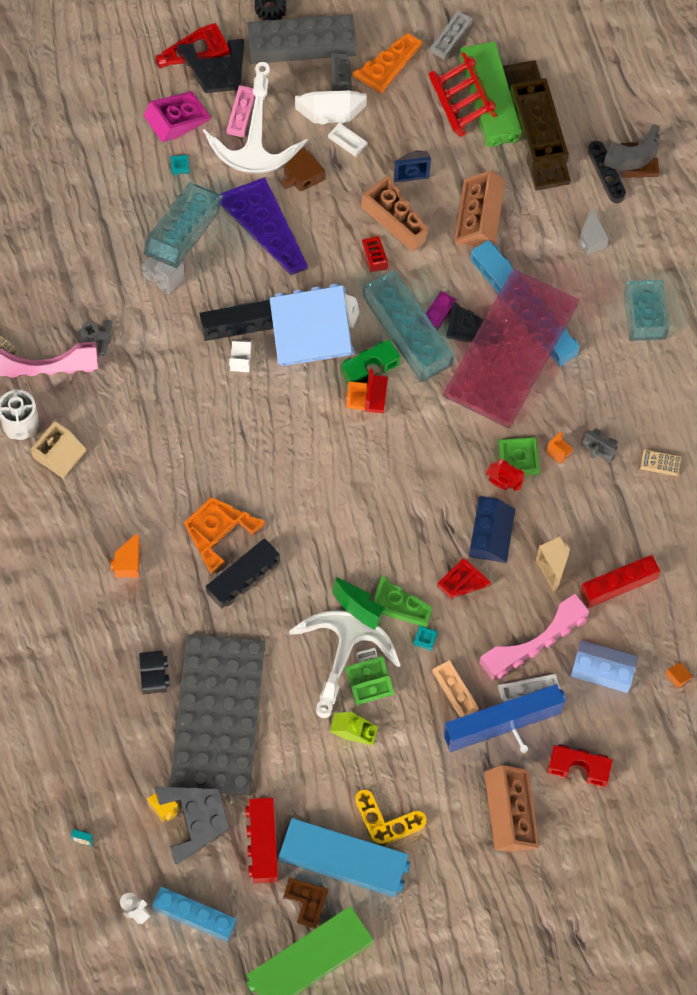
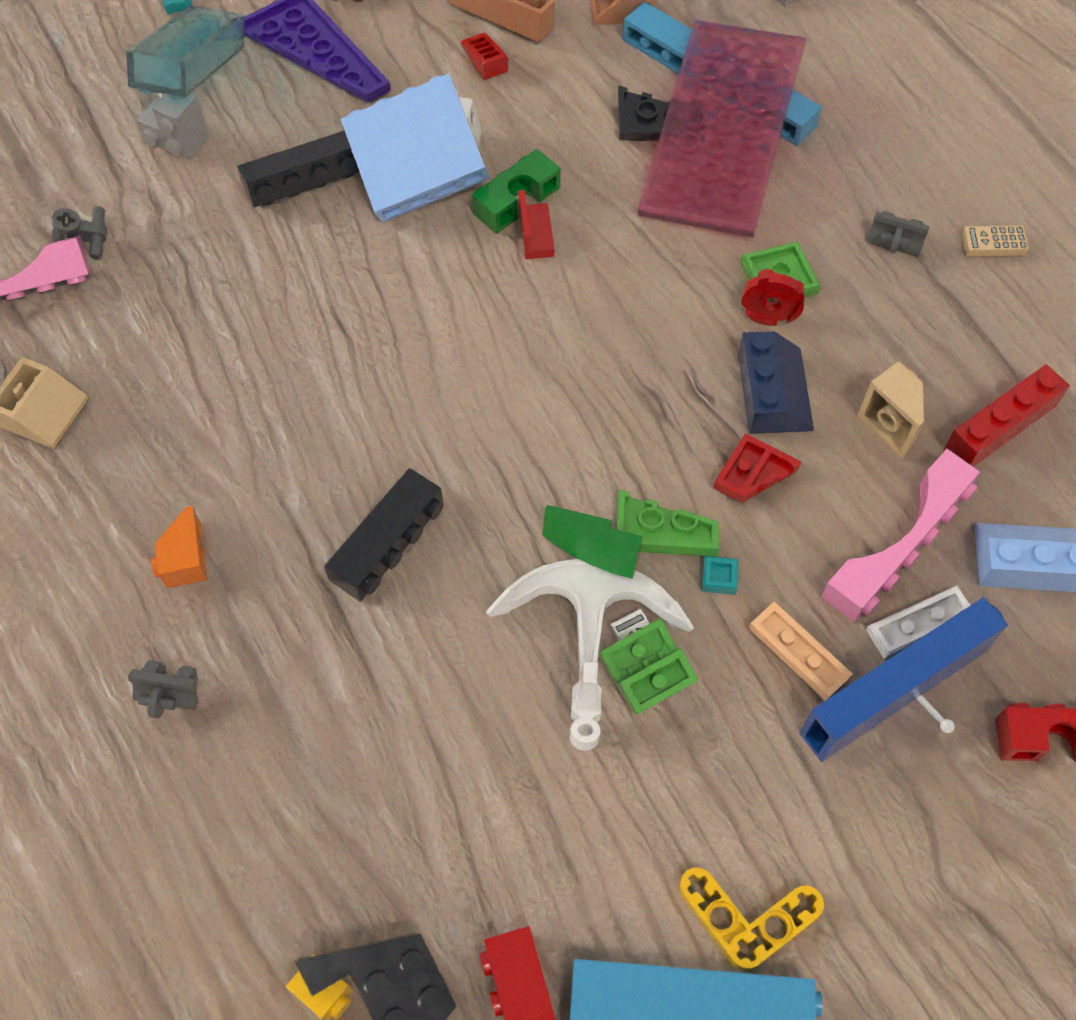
camera: 10 degrees left, 5 degrees down
black brick [139,650,170,694] -> none
dark grey plate [169,634,265,795] -> none
orange wing [184,497,265,575] -> none
white brick [229,339,252,372] -> none
lime slope [330,712,378,745] -> none
orange panel [346,382,367,410] -> none
clear light blue brick [363,270,454,382] -> none
magenta plate [421,291,457,330] -> none
nougat slope [484,765,540,852] -> none
orange panel [546,431,574,464] -> none
clear light blue brick [624,280,669,341] -> none
none -> dark grey hips [128,660,199,718]

